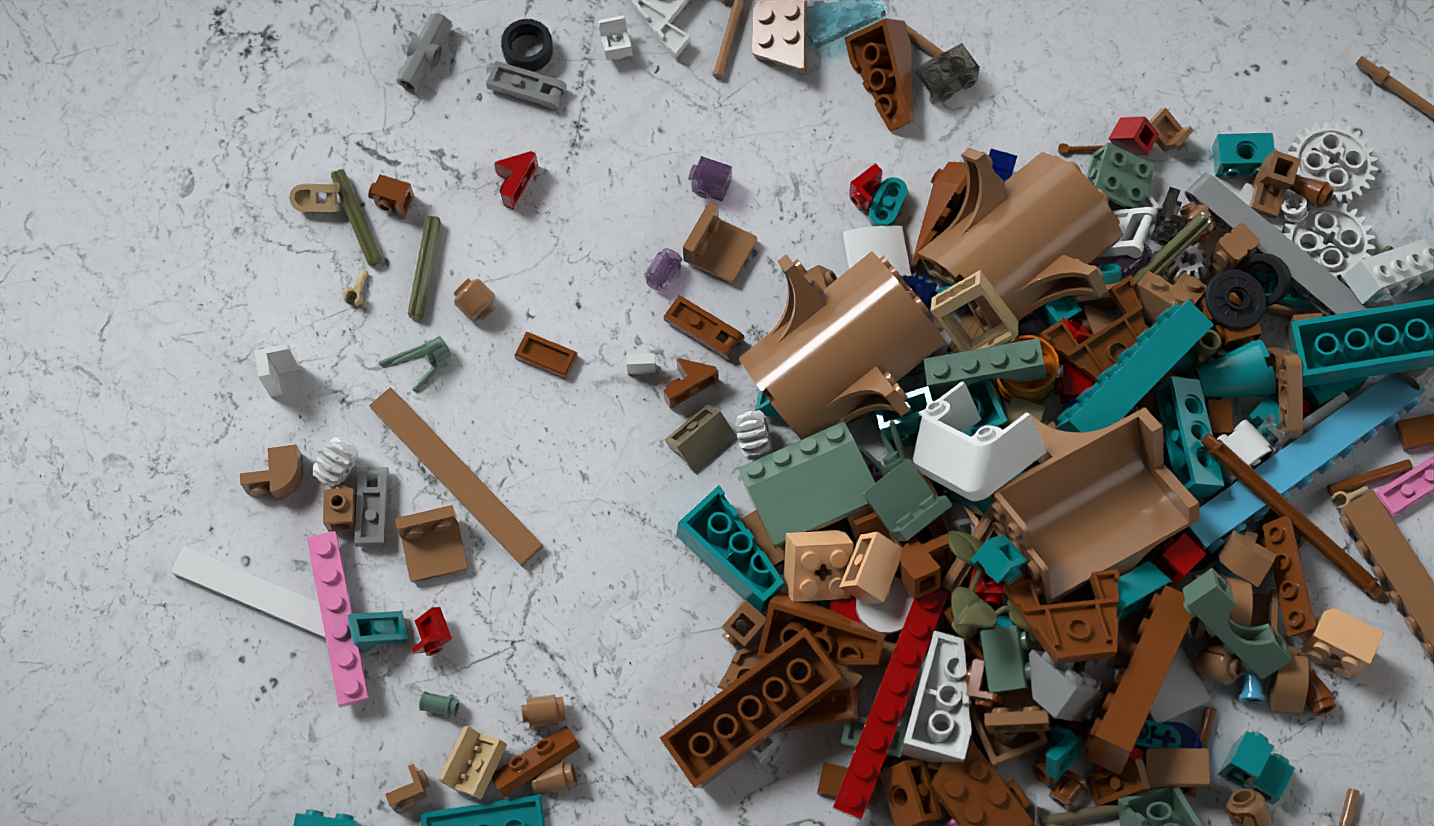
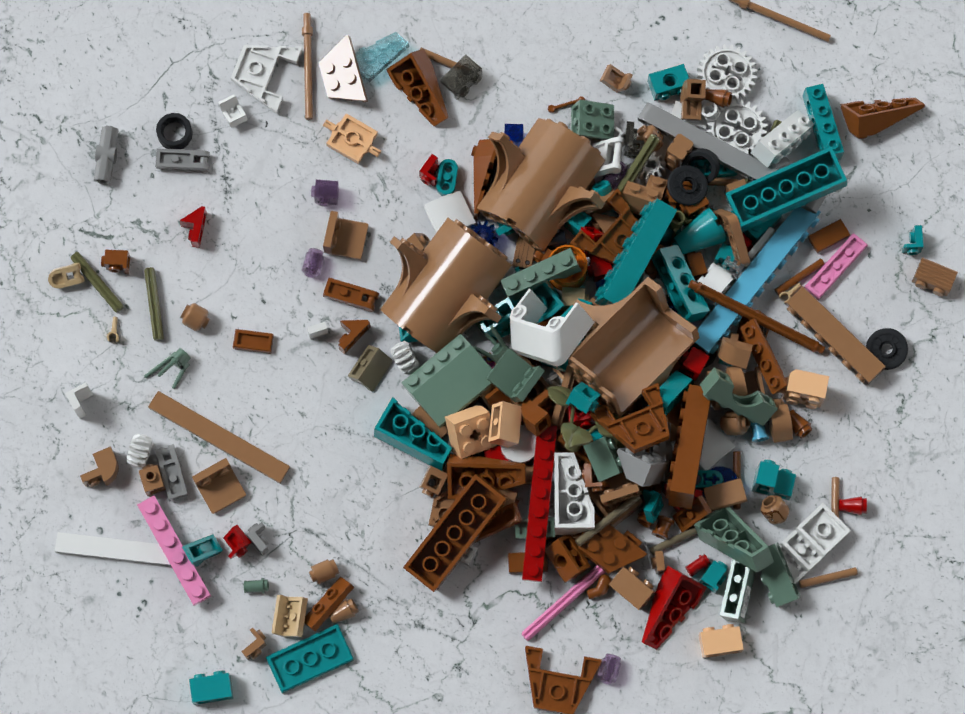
camera: 20 degrees left, 5 degrees up
tan window [931,270,1018,352] -> none
red brick [1108,116,1159,156] -> none
none -> light grey bracket [247,522,269,556]
none -> light nougat plate [323,114,381,164]
none -> dark tan bar [575,496,641,547]

